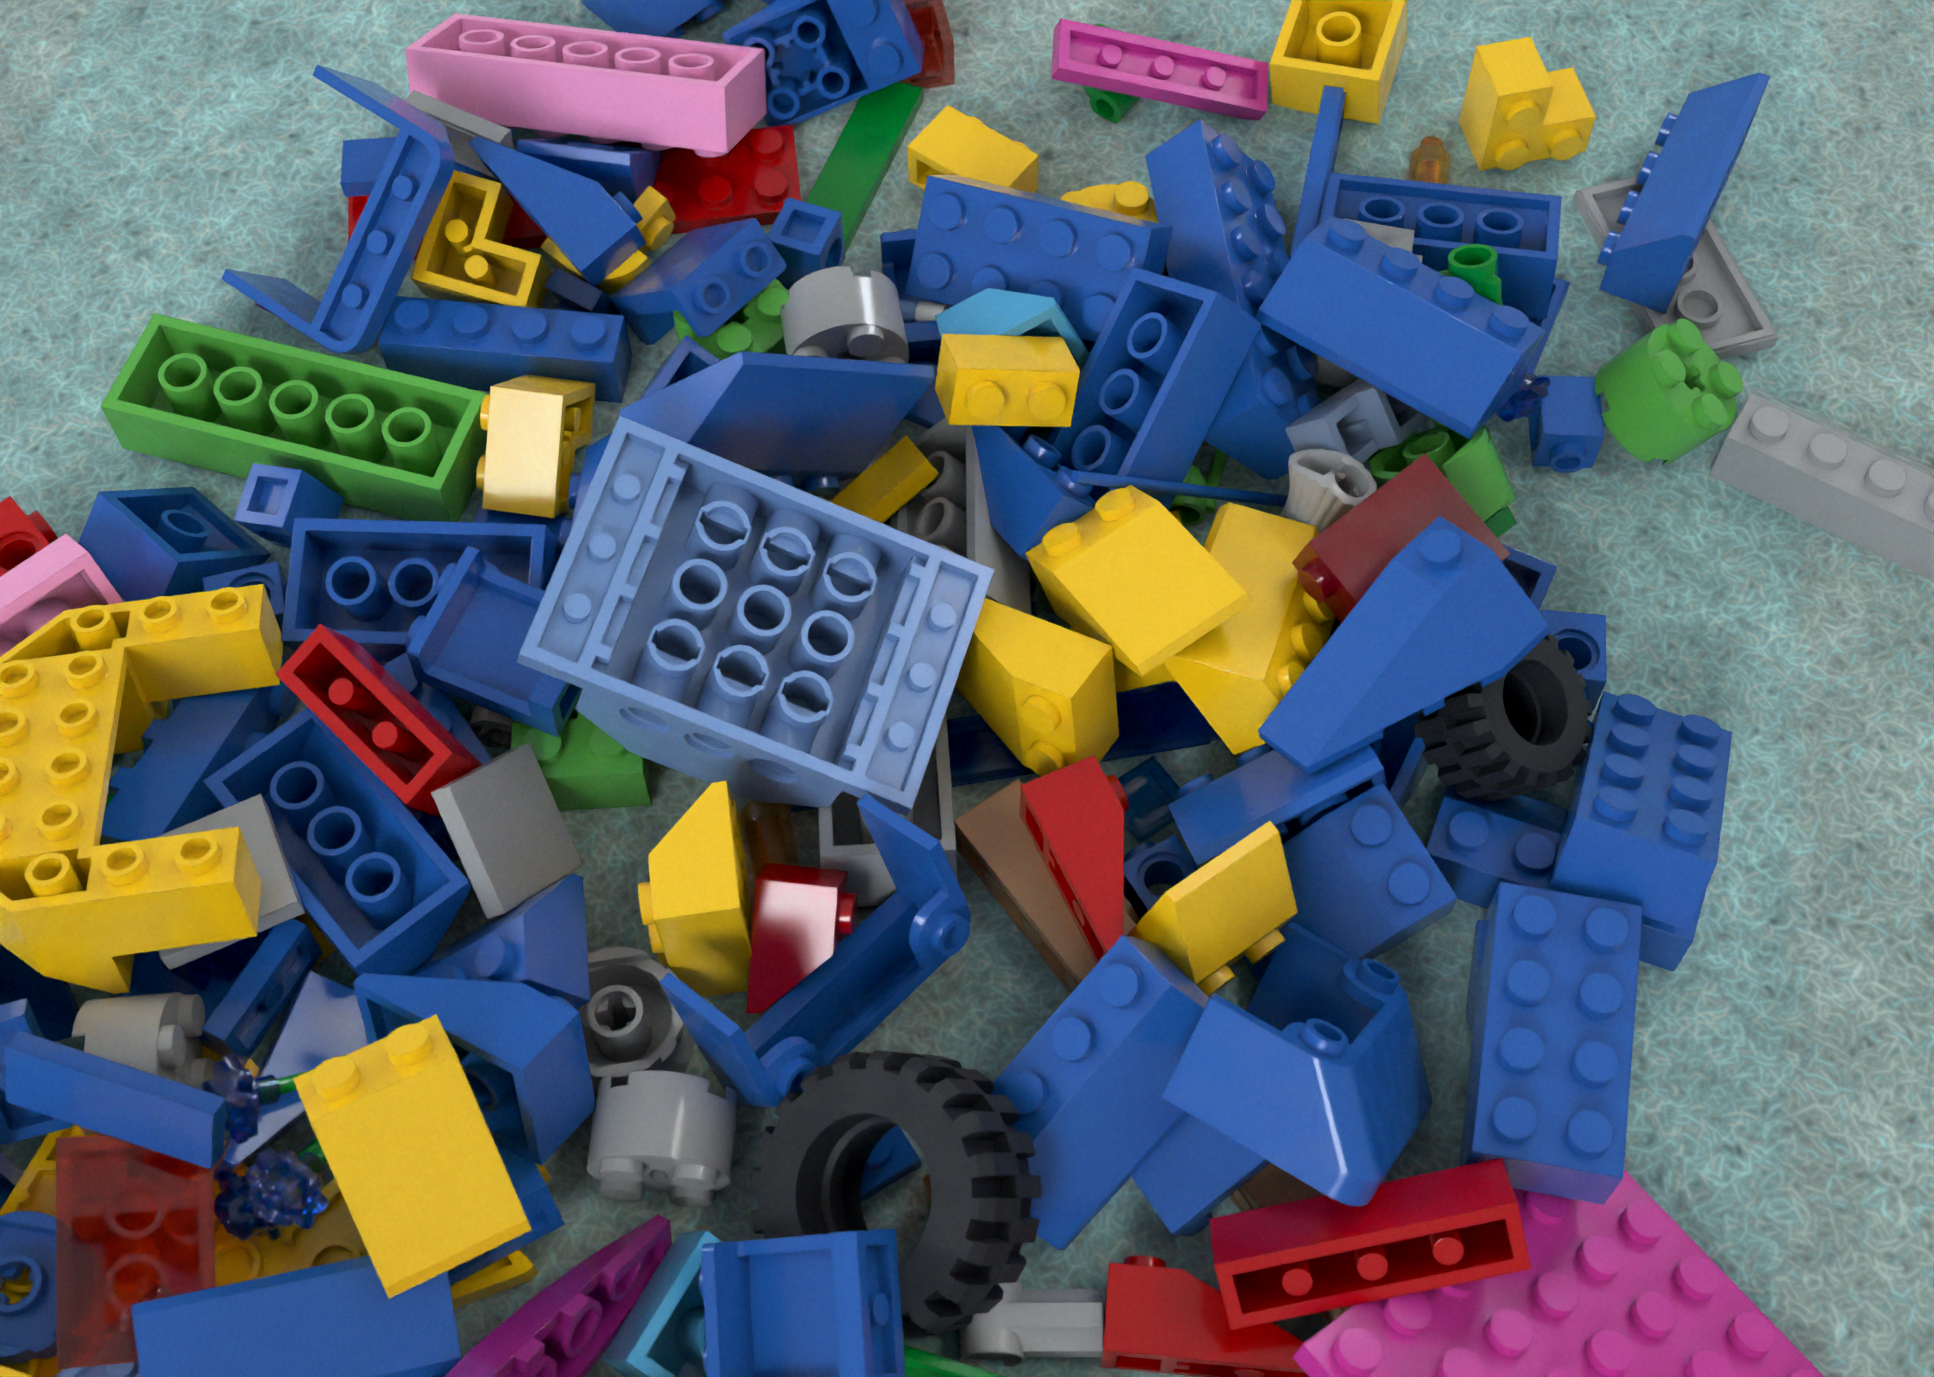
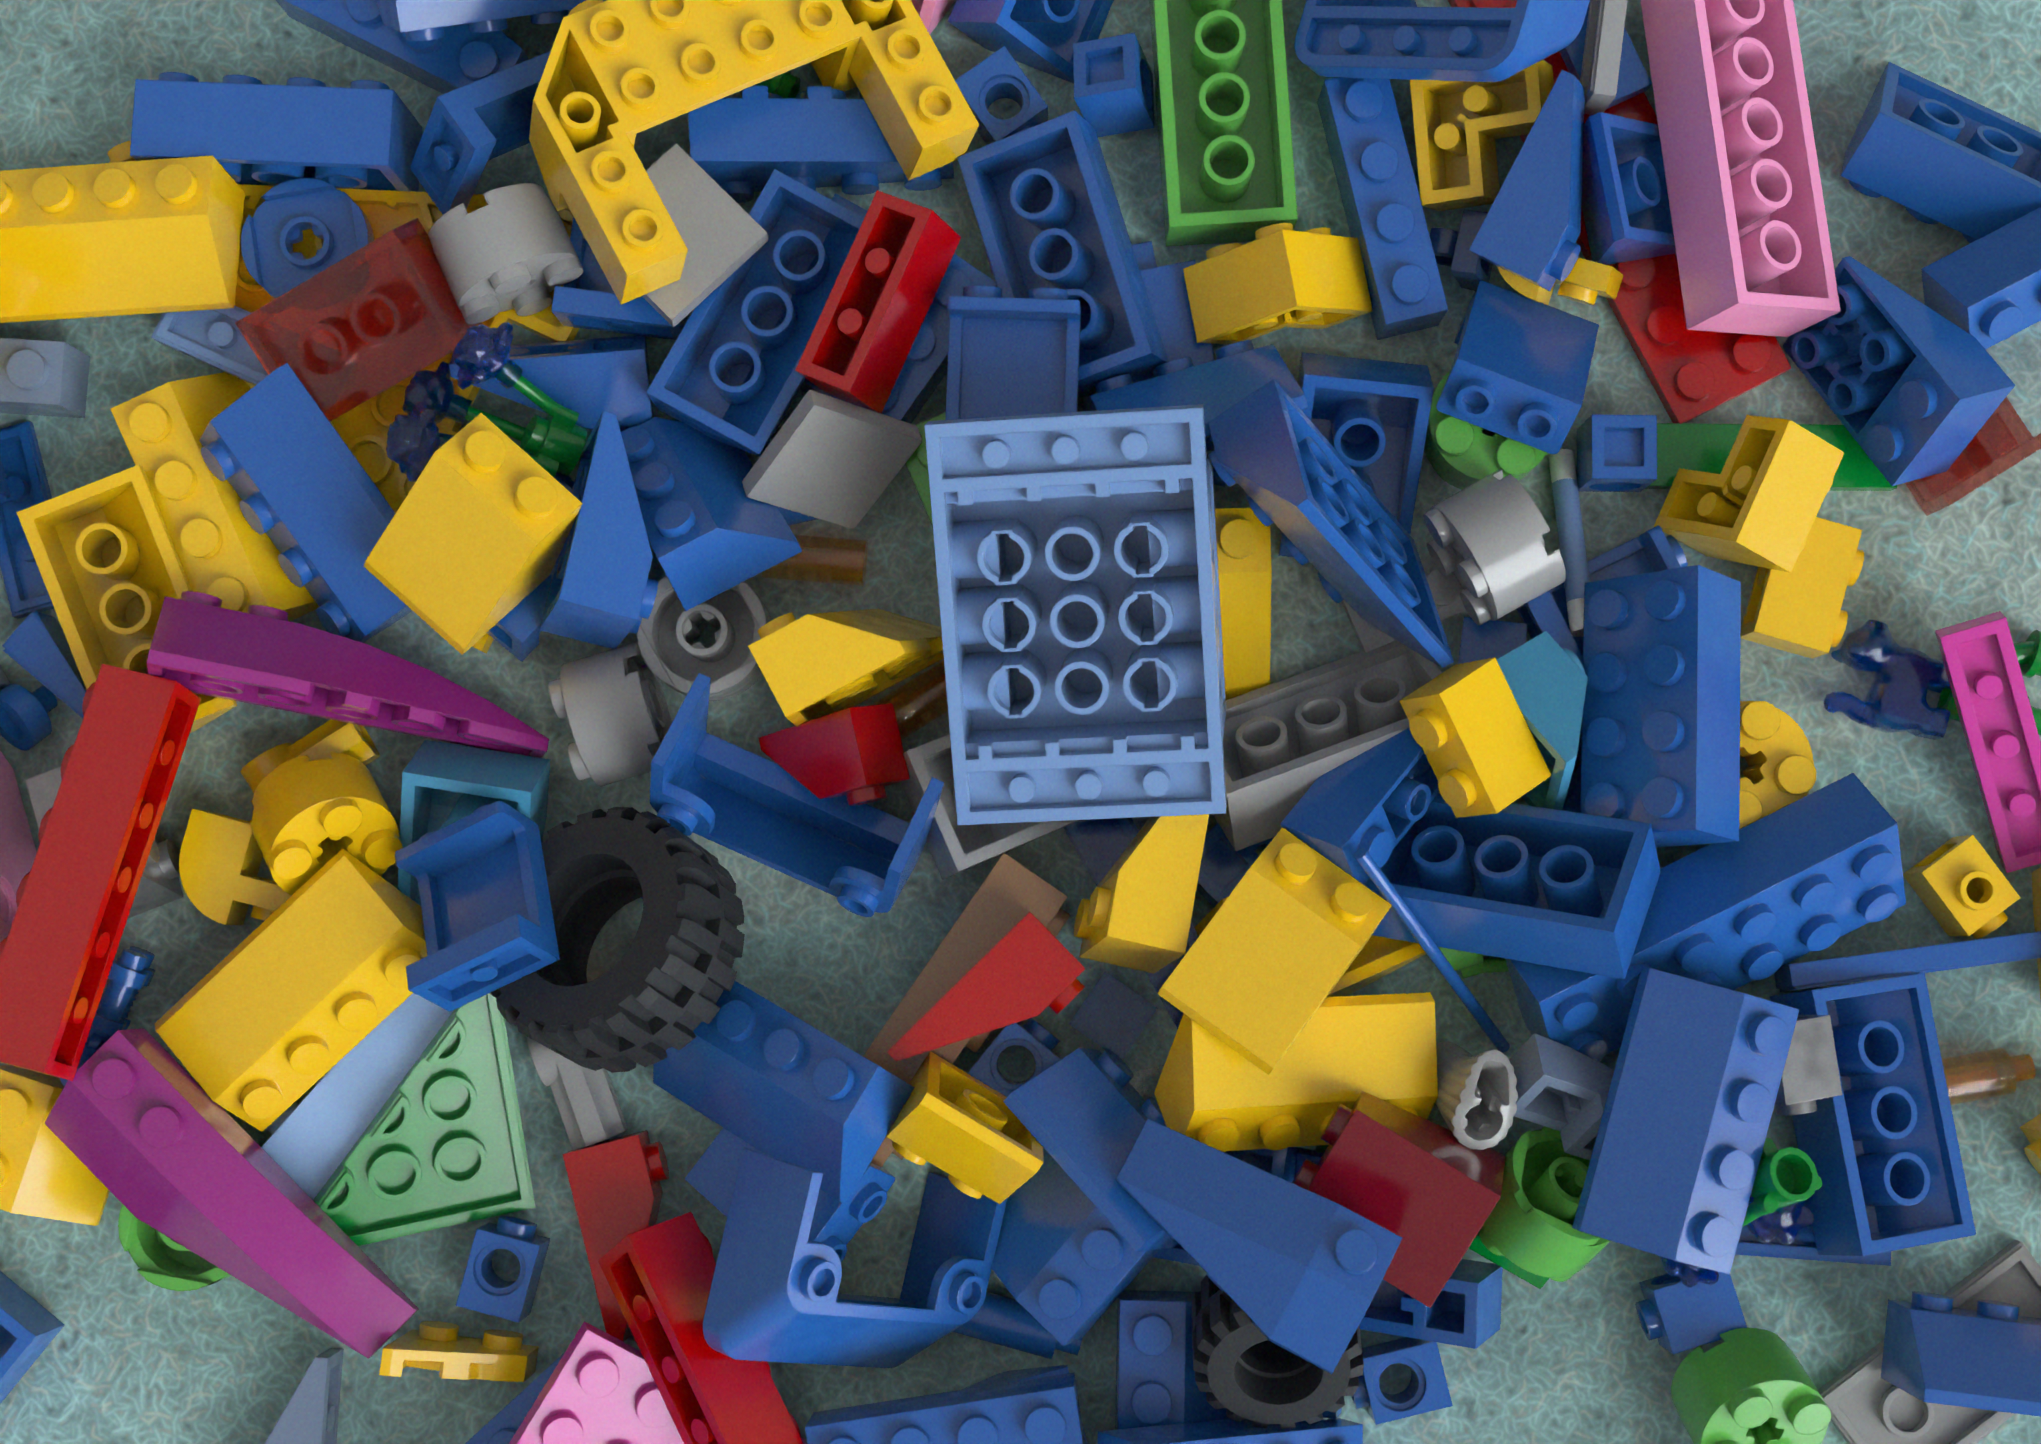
camera: 75 degrees right, 25 degrees up
blue tile [5,1031,226,1169] -> none
yellow tile [829,435,939,523] -> none
none -> clear orange cylinder [762,534,868,586]
none -> blue cylinder [952,1292,1083,1359]
none -> yellow brick [1653,415,1844,573]
none -> clear blue animal [1823,620,1951,740]
none -> yellow brick [1903,835,2021,939]

